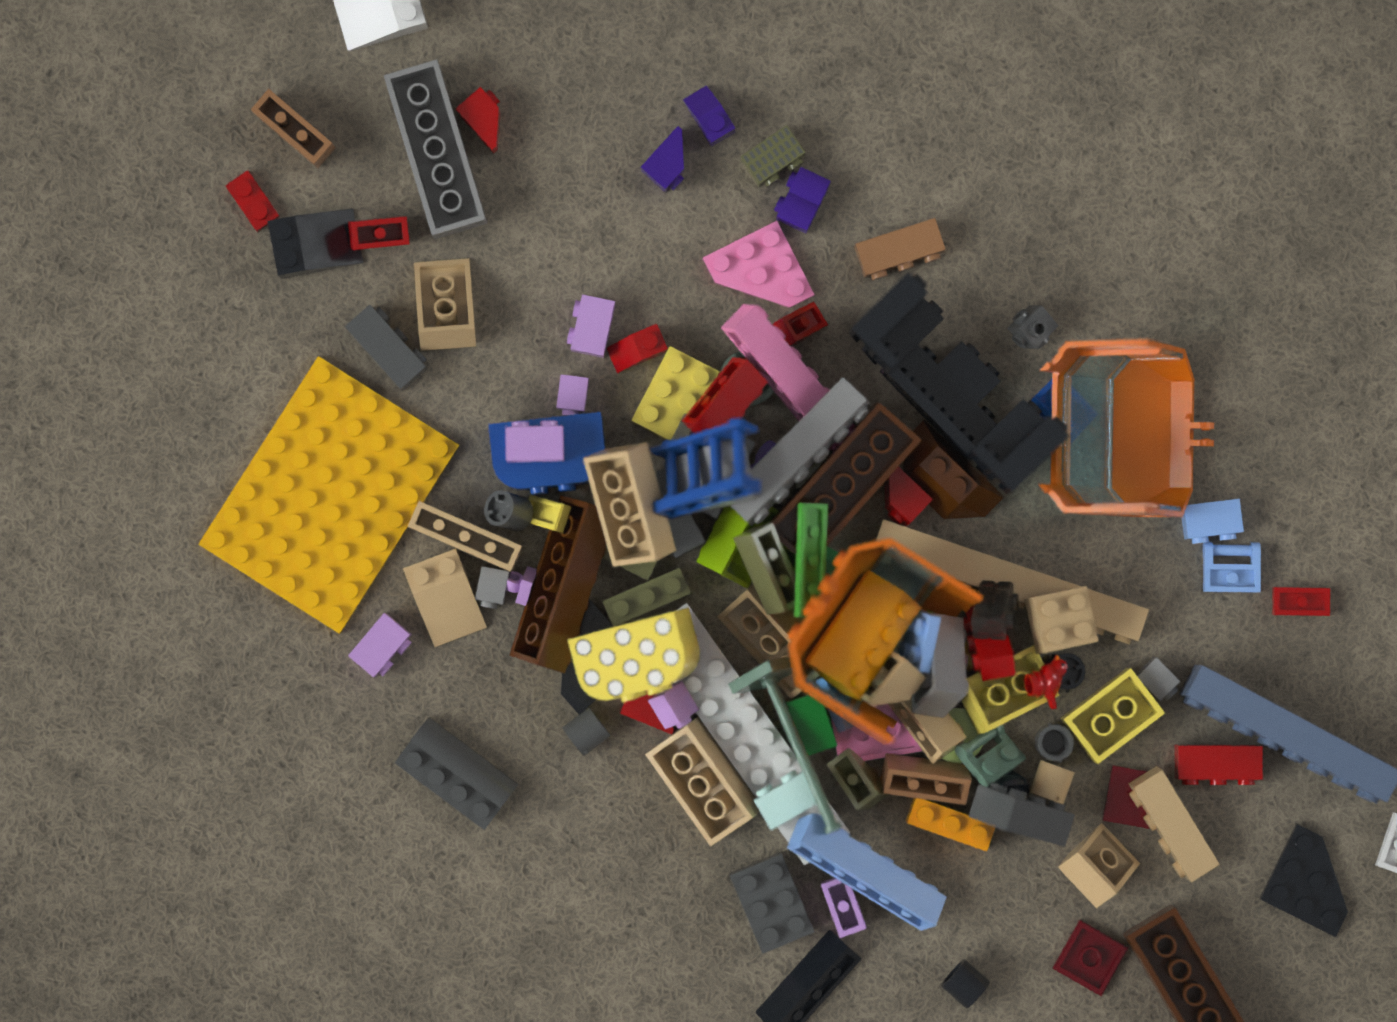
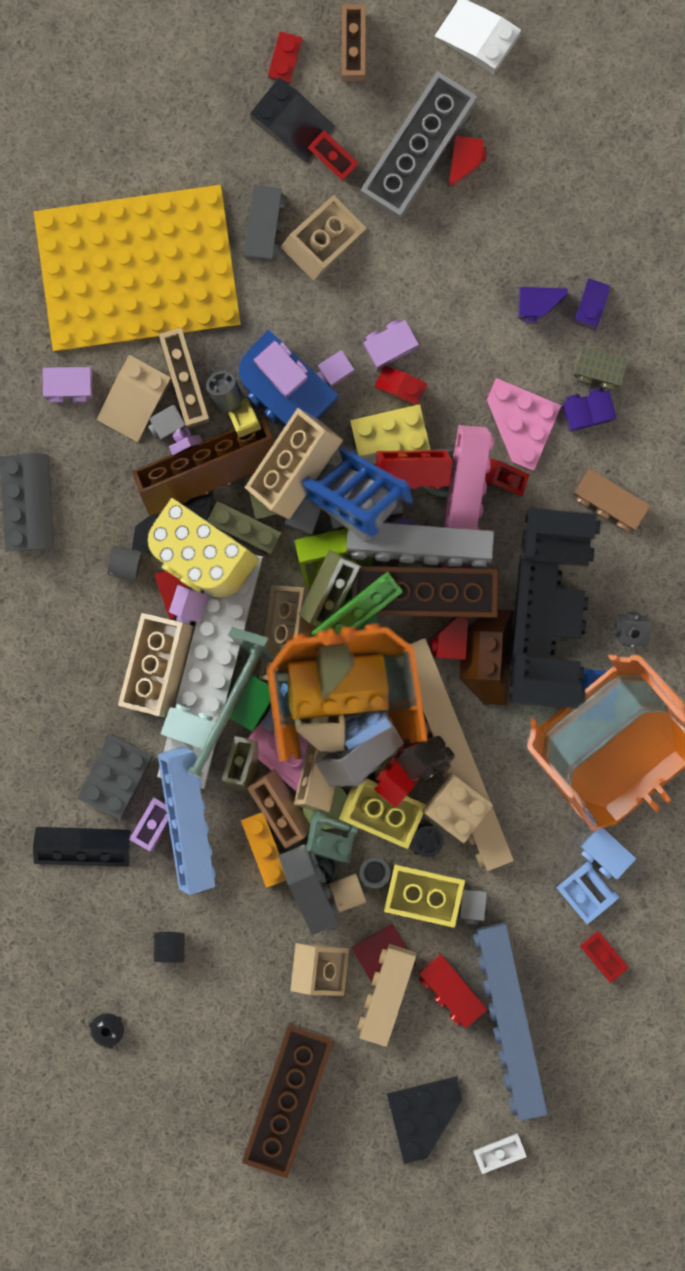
camera: 55 degrees right, 0 degrees up
red animal [1024,655,1067,710] -> none
dark red tile [1052,919,1129,997] -> none
none -> olive slope [316,645,354,700]

